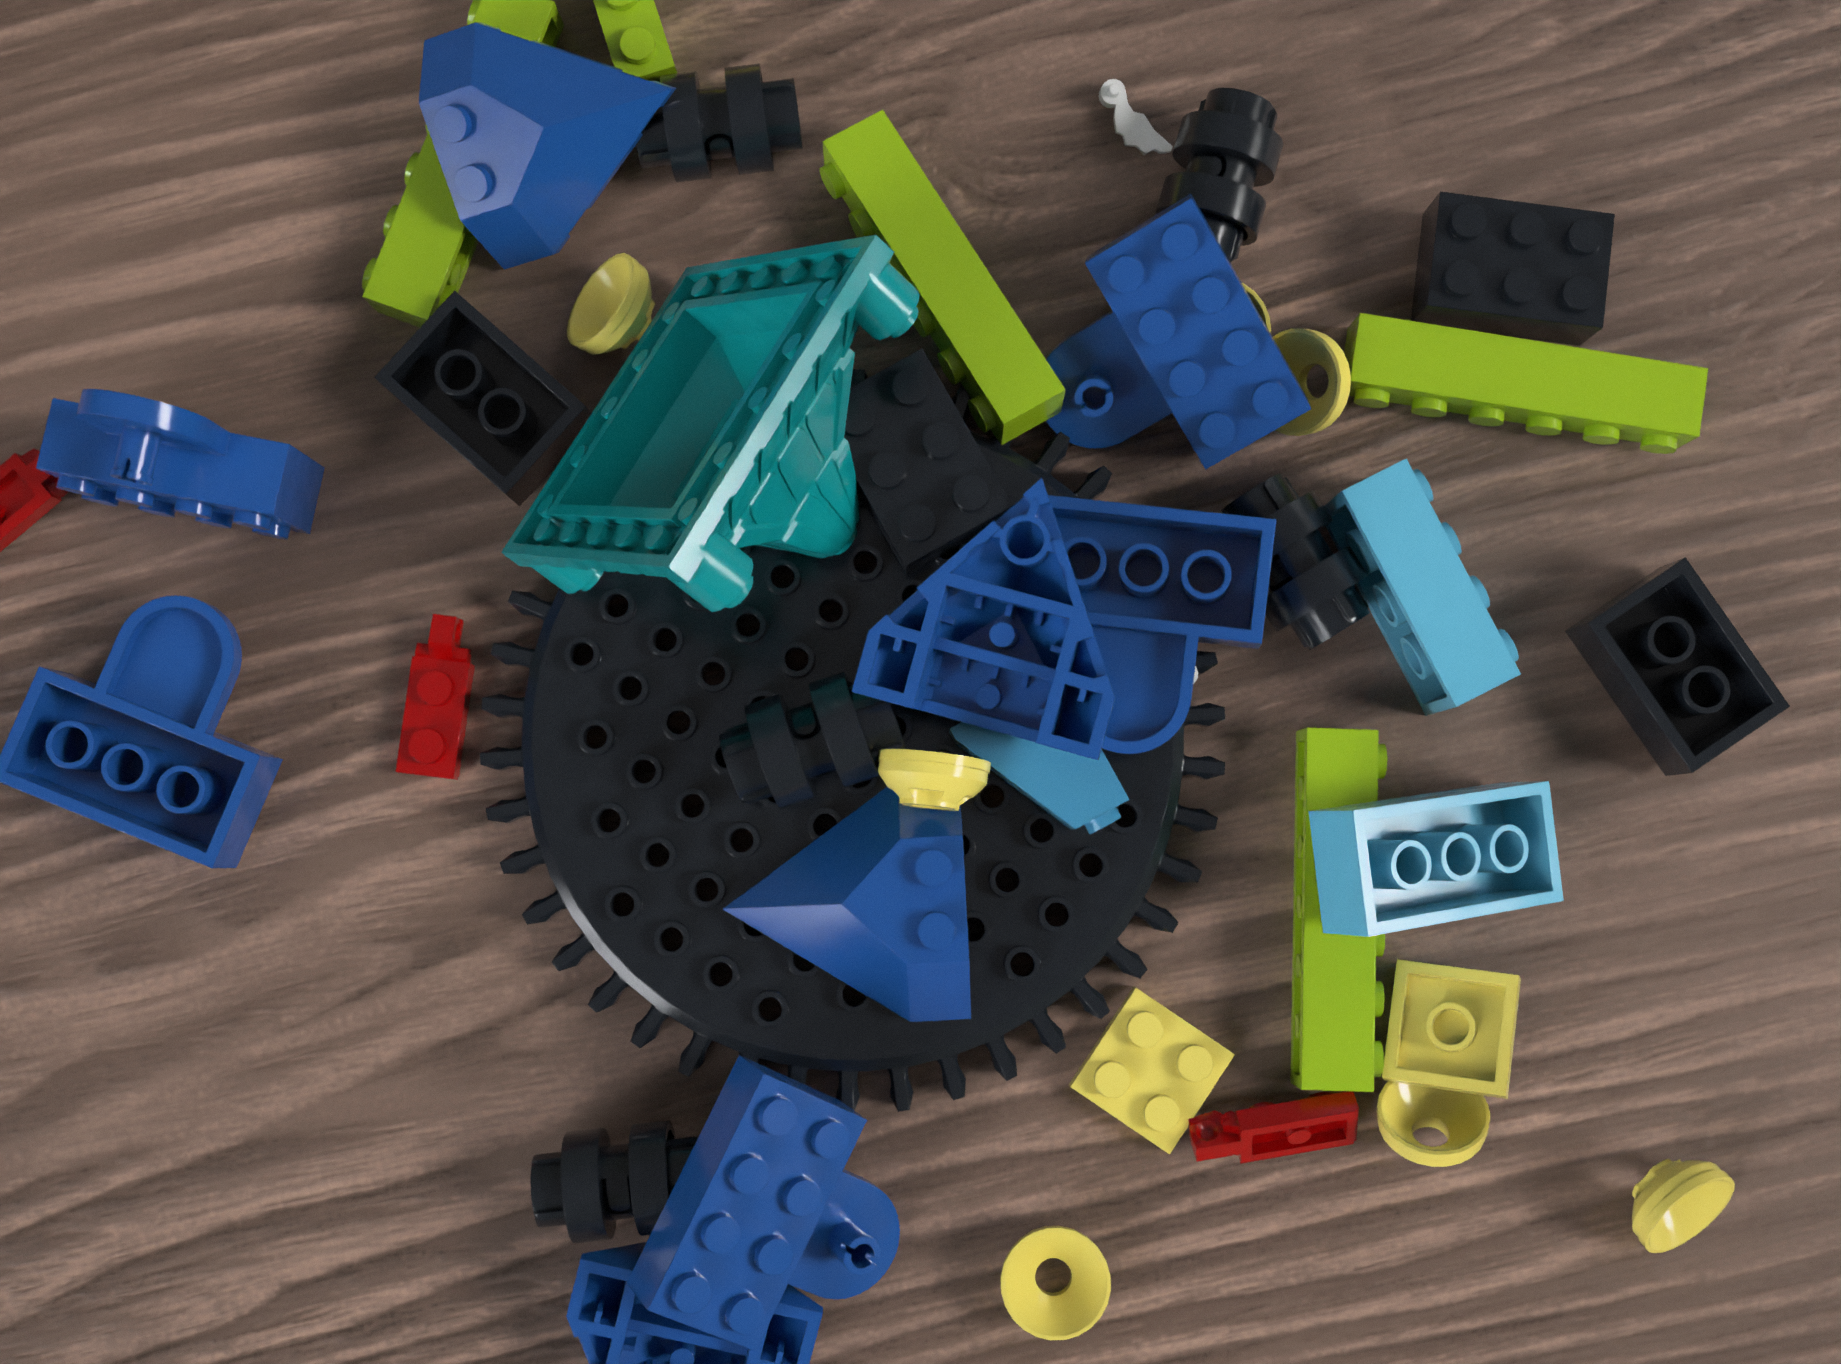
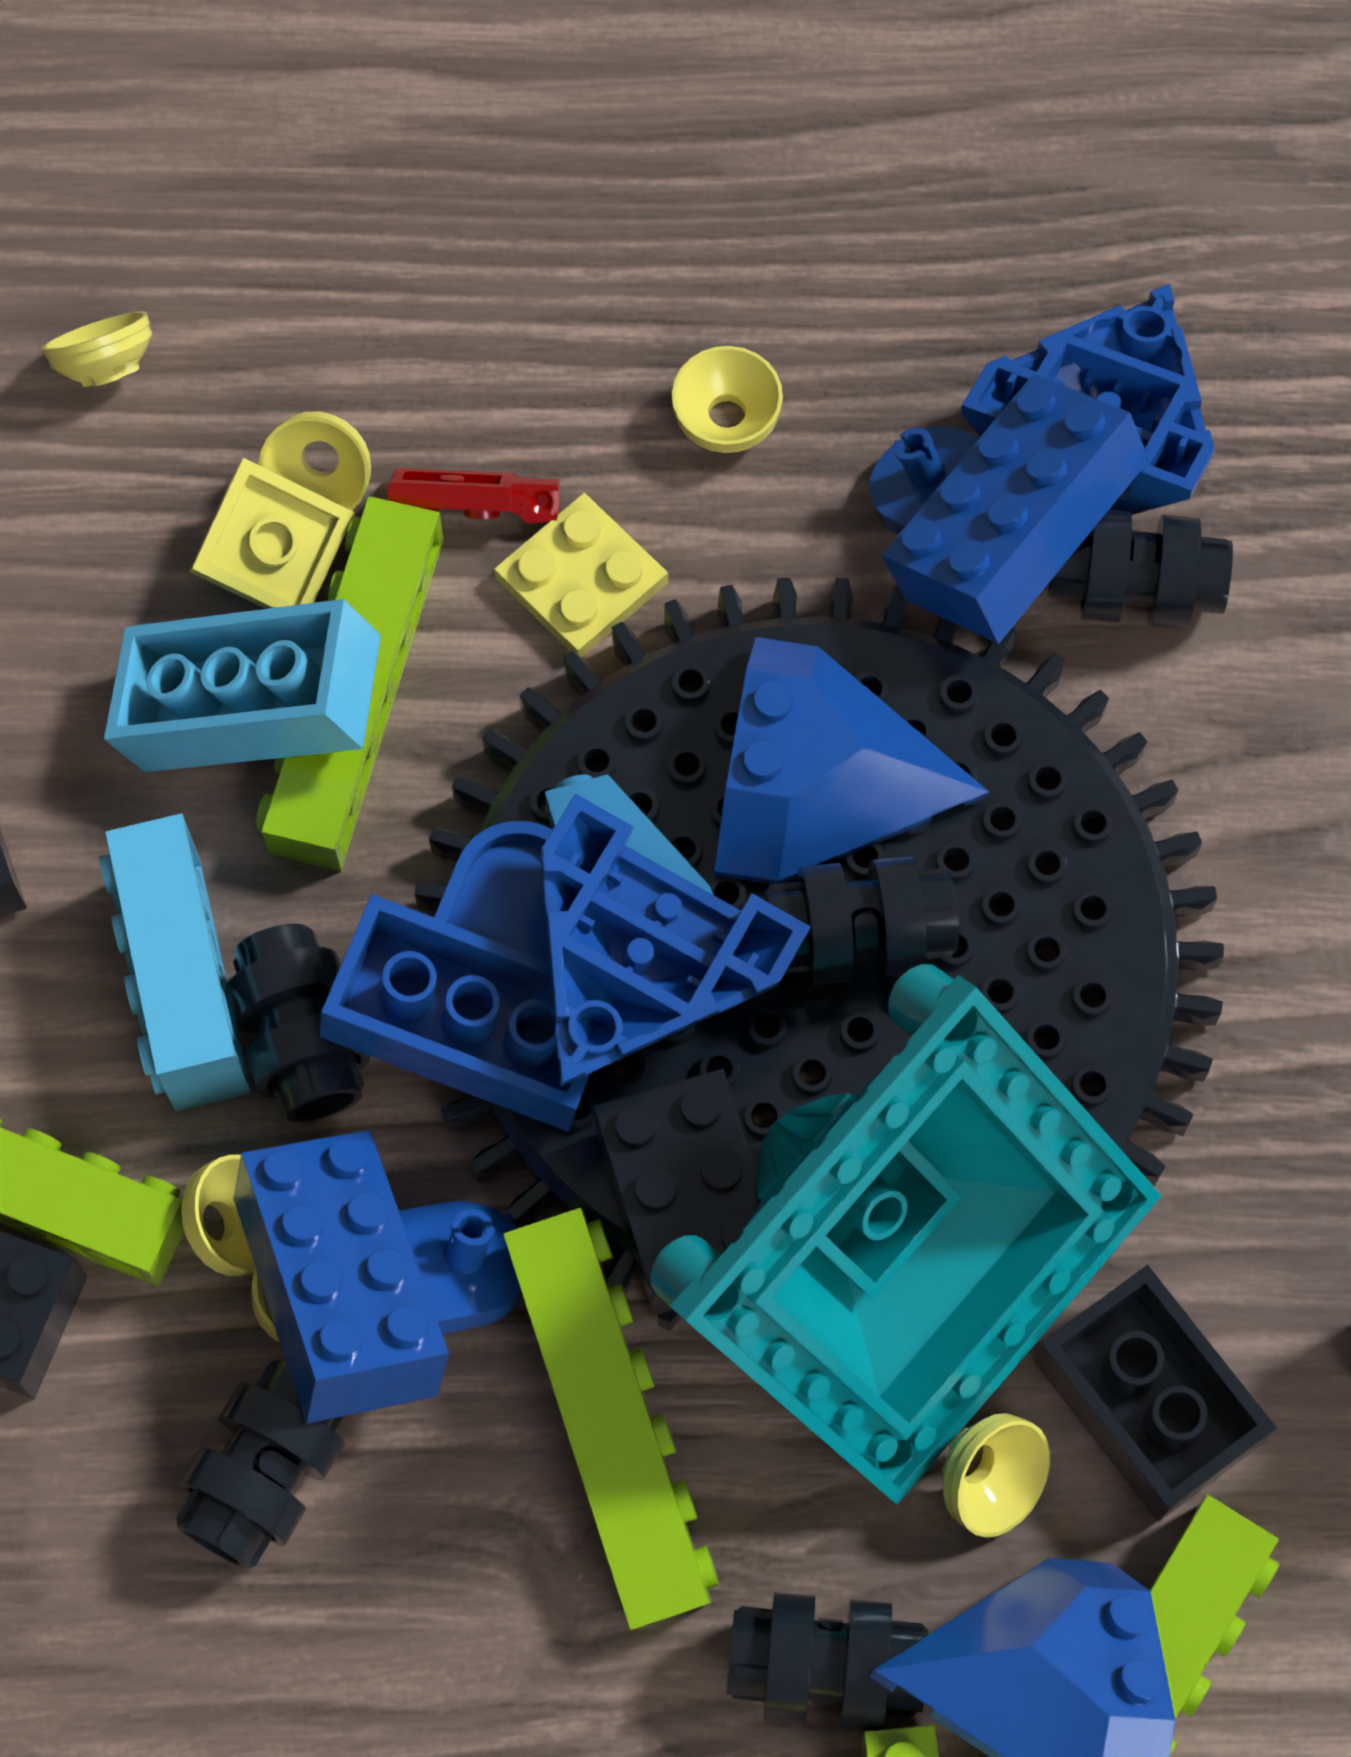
camera: 165 degrees left, 15 degrees down
red hinge [395,614,475,780] -> none
light yellow piece [878,749,991,811] -> none
white piece [1098,79,1173,155] -> none

